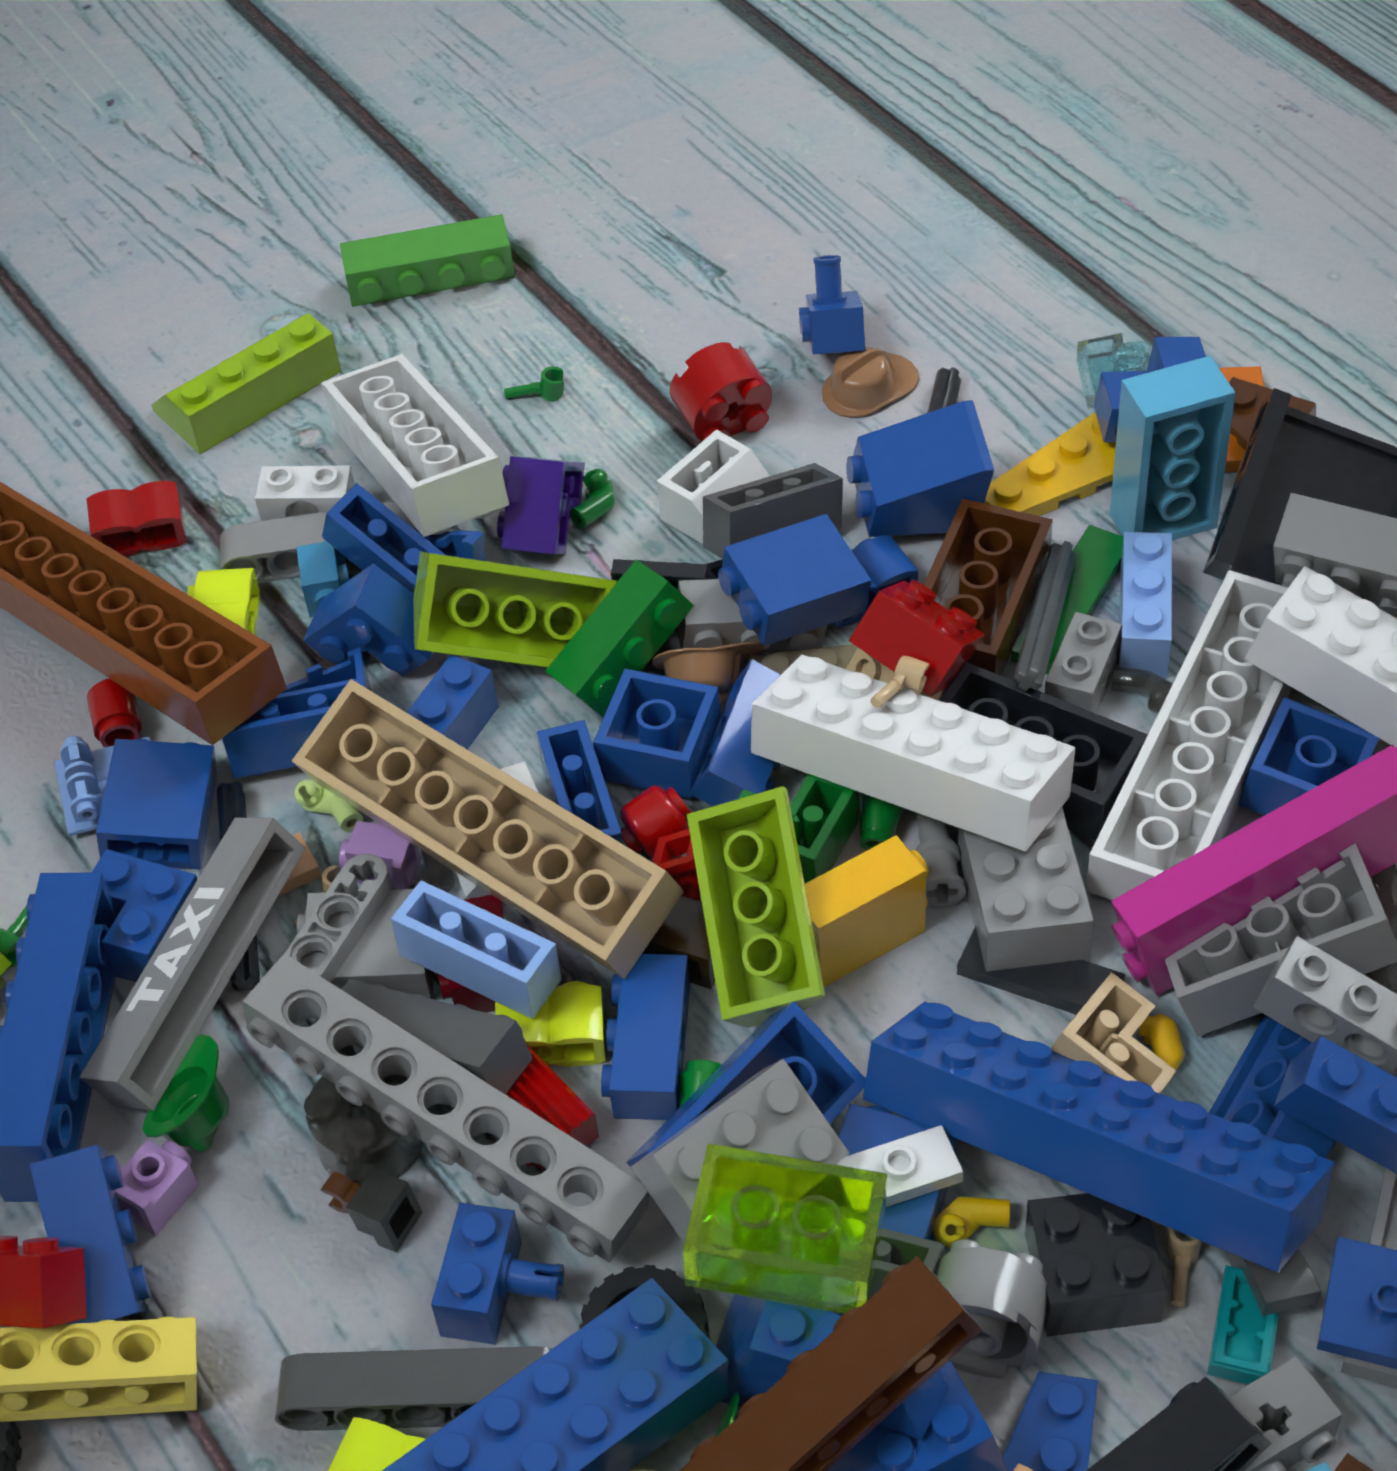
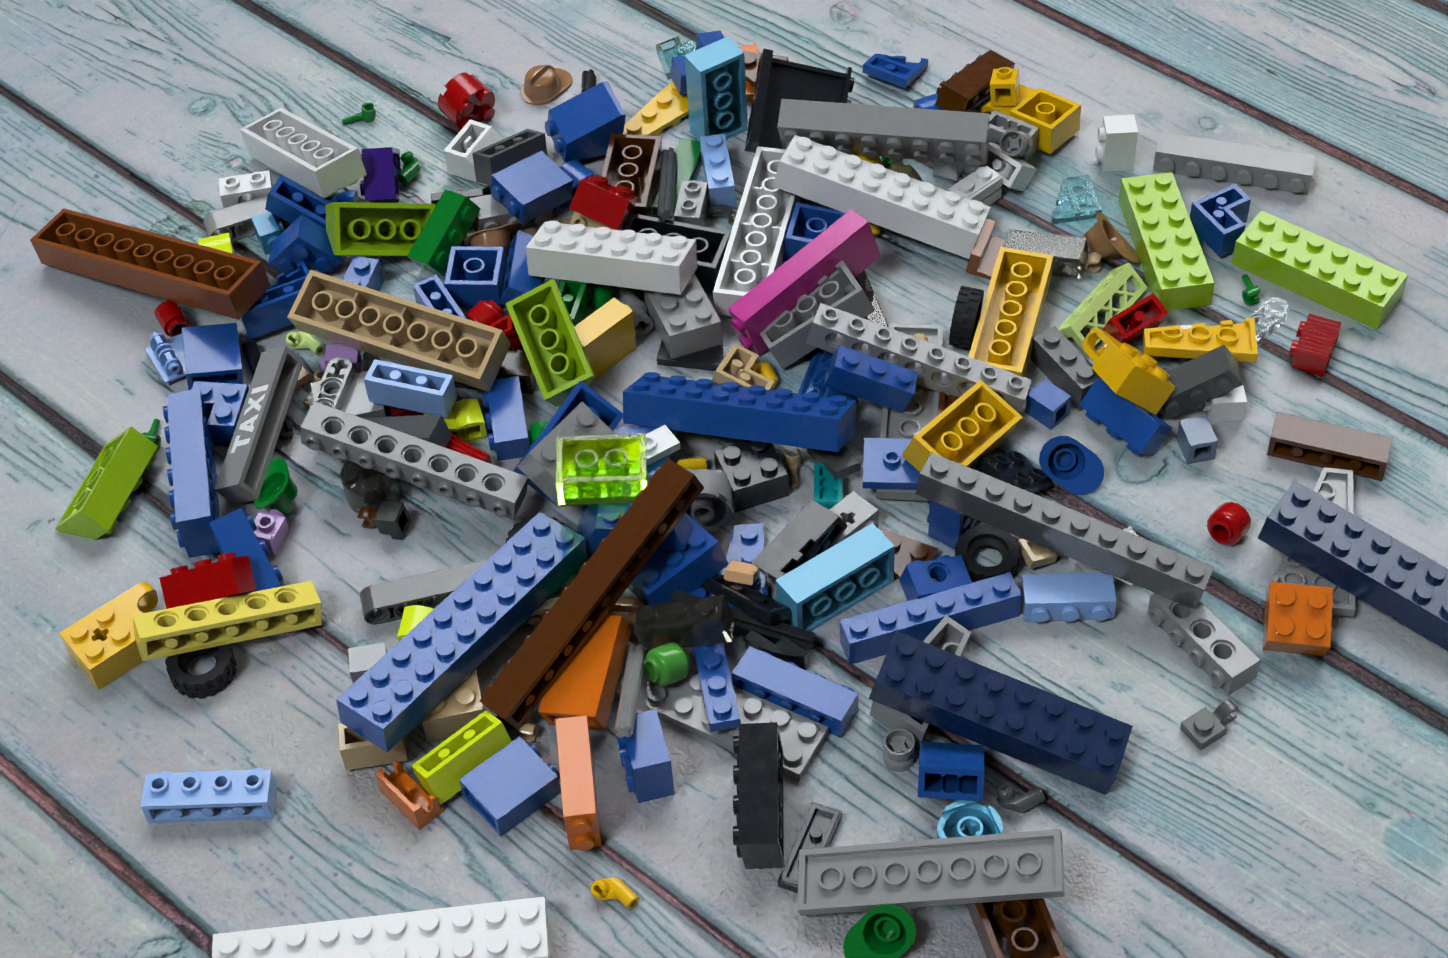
camera: 15 degrees left, 0 degrees up
red brick [86,481,187,557] -> none
lime slope [151,313,341,454] -> none
bright green brick [340,214,515,307] -> none
blue brick [431,1202,565,1345] -> none
blue brick [799,255,865,355] -> none
tan hand [870,656,929,708] -> none

